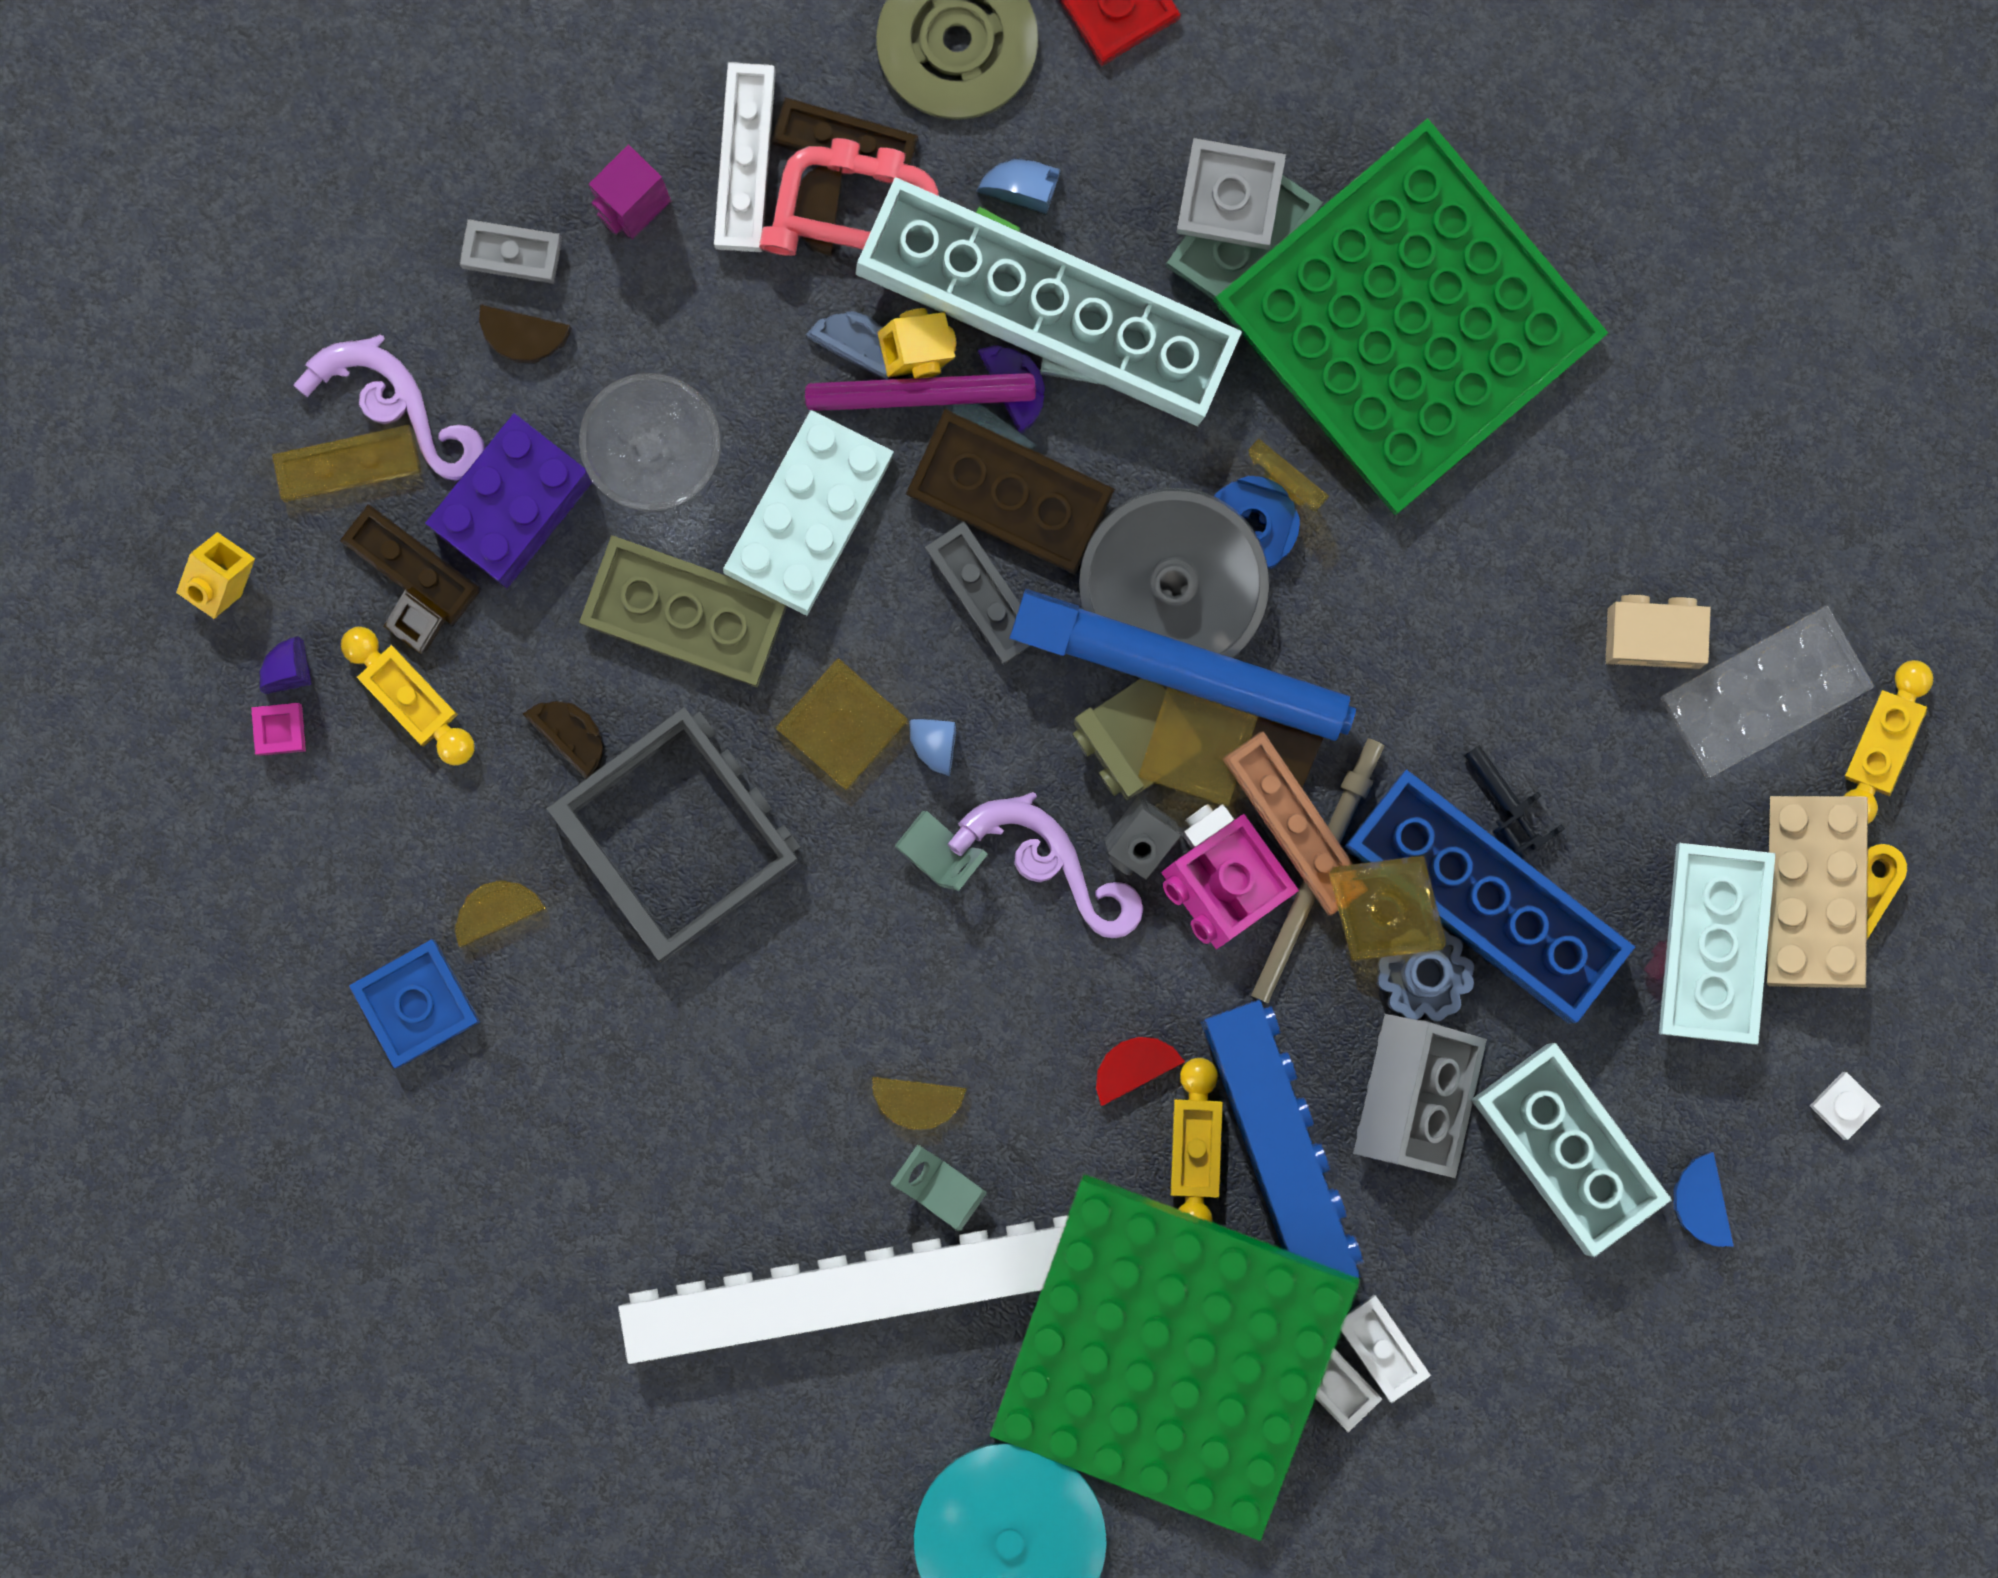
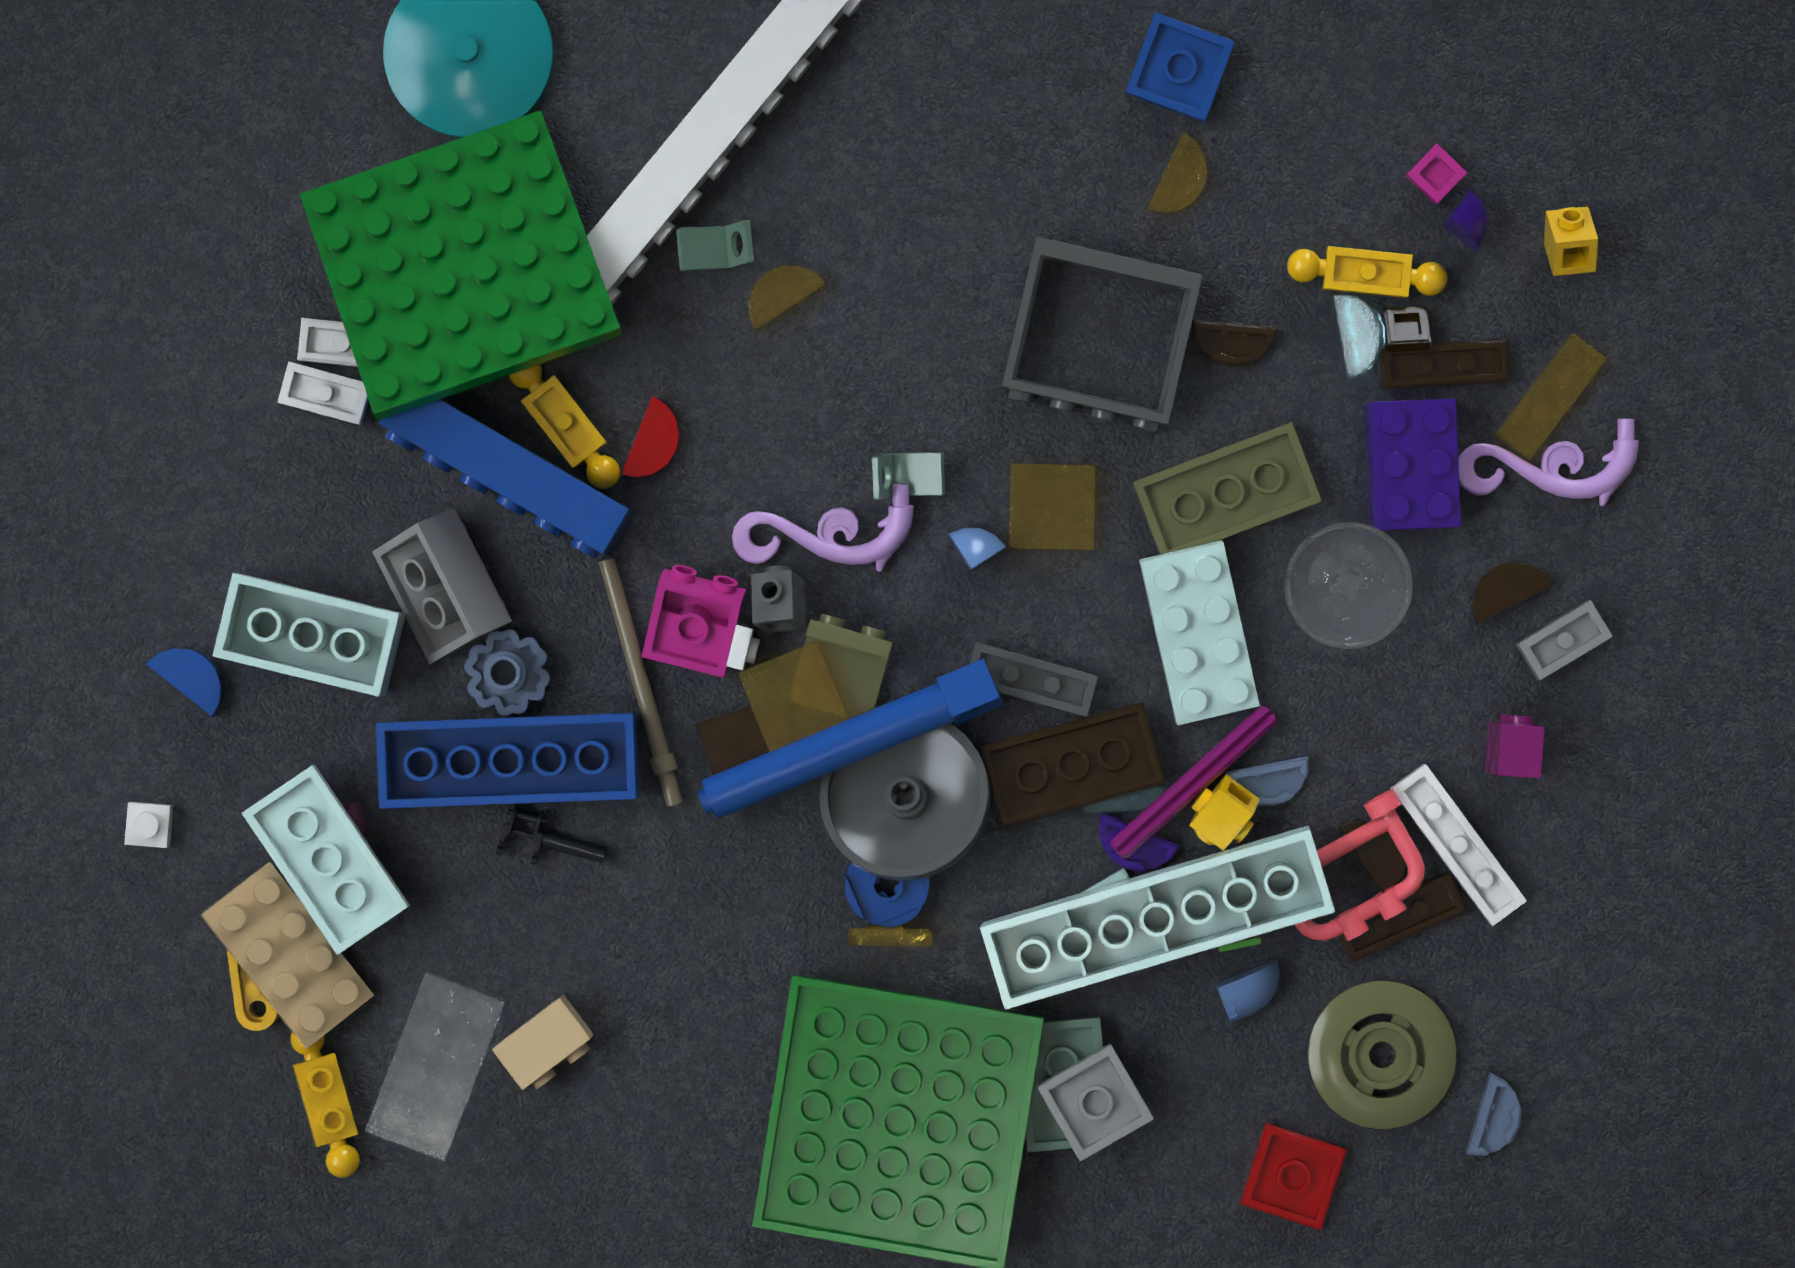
camera: 130 degrees right, 5 degrees up
nougat tile [1222,731,1369,915] -> none
clear yellow tile [1329,855,1446,961] -> none
none -> clear light blue tile [1333,295,1385,379]

